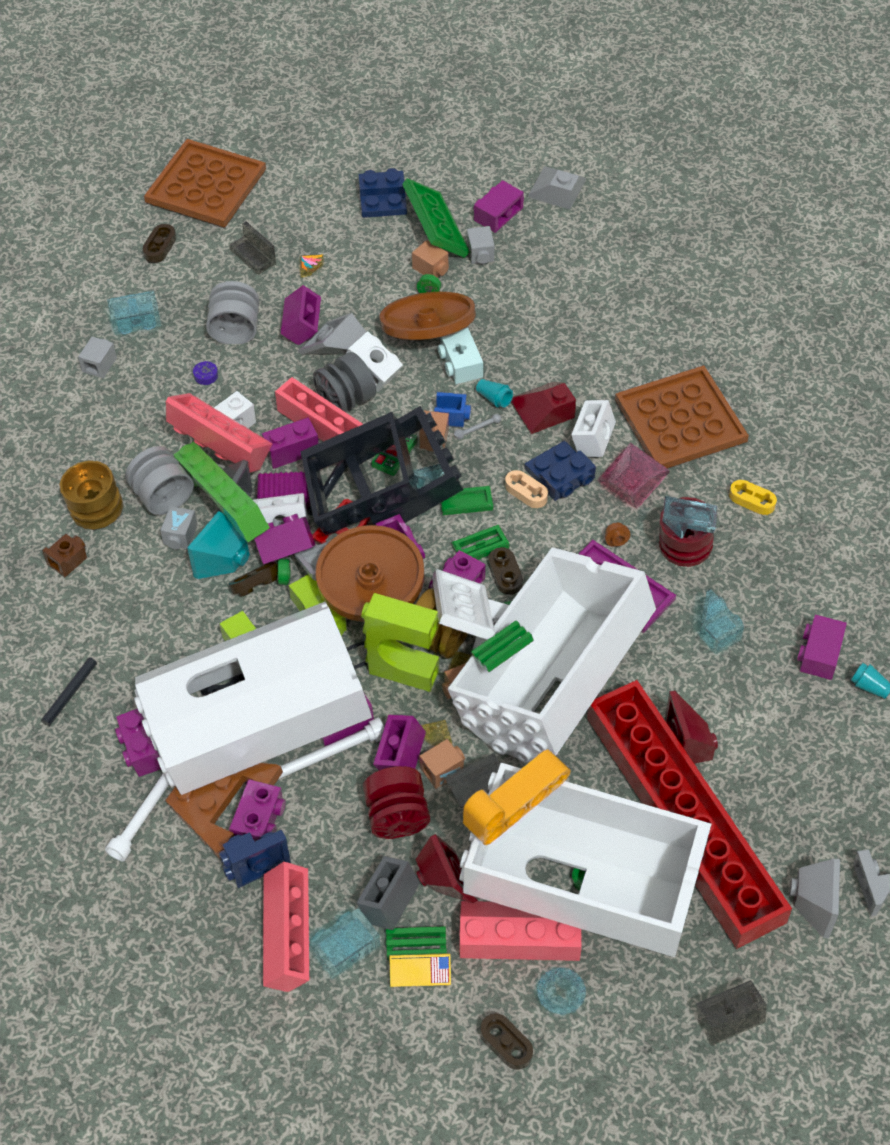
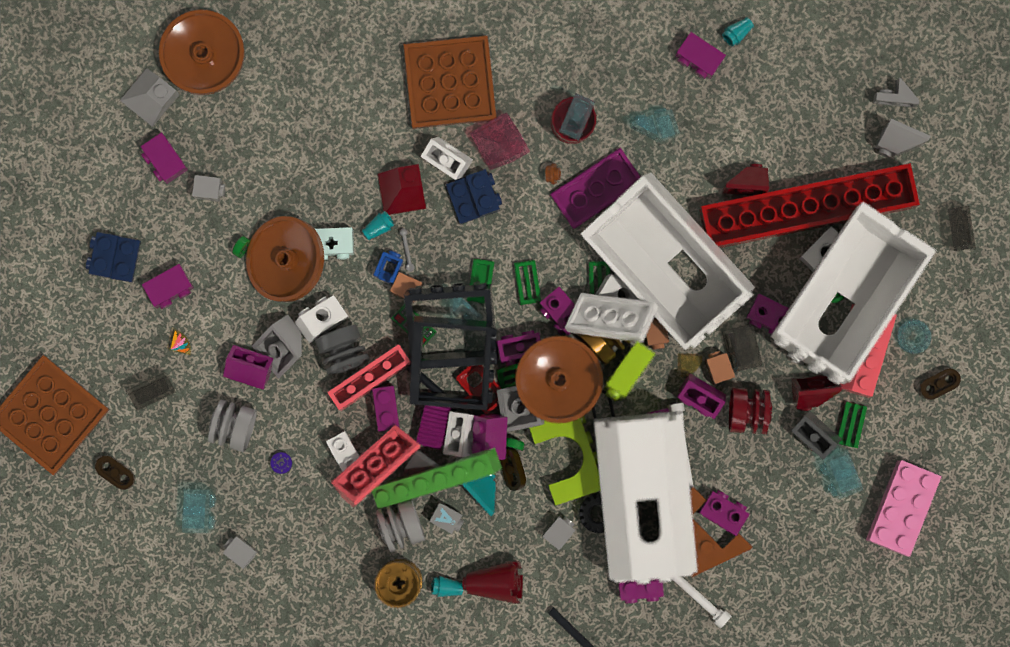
camera: 75 degrees left, 30 degrees up
reddish brown brick [42,534,87,578] -> none
dark blue plate [219,830,291,888] -> none
coral brick [263,862,309,992] -> none
yellow tile [390,953,451,987] -> none
green tile [402,178,470,258] -> none
nougat brick [412,240,449,278] -> none
light orange beam [463,749,571,845] -> none
green tile [471,620,534,672] -> none
dark brown plate [489,547,523,595] -> none
light nougat beam [505,470,548,508] -> none
yellow beam [729,480,777,515] -> none
none -> magenta brick [142,264,194,309]
none -> dark orange dish [159,10,245,95]
none -> teal cone [431,576,463,597]
none -> dark red cone [462,561,523,604]
none -> light grey brick [542,516,576,550]
none -> bright pink brick [866,460,942,557]

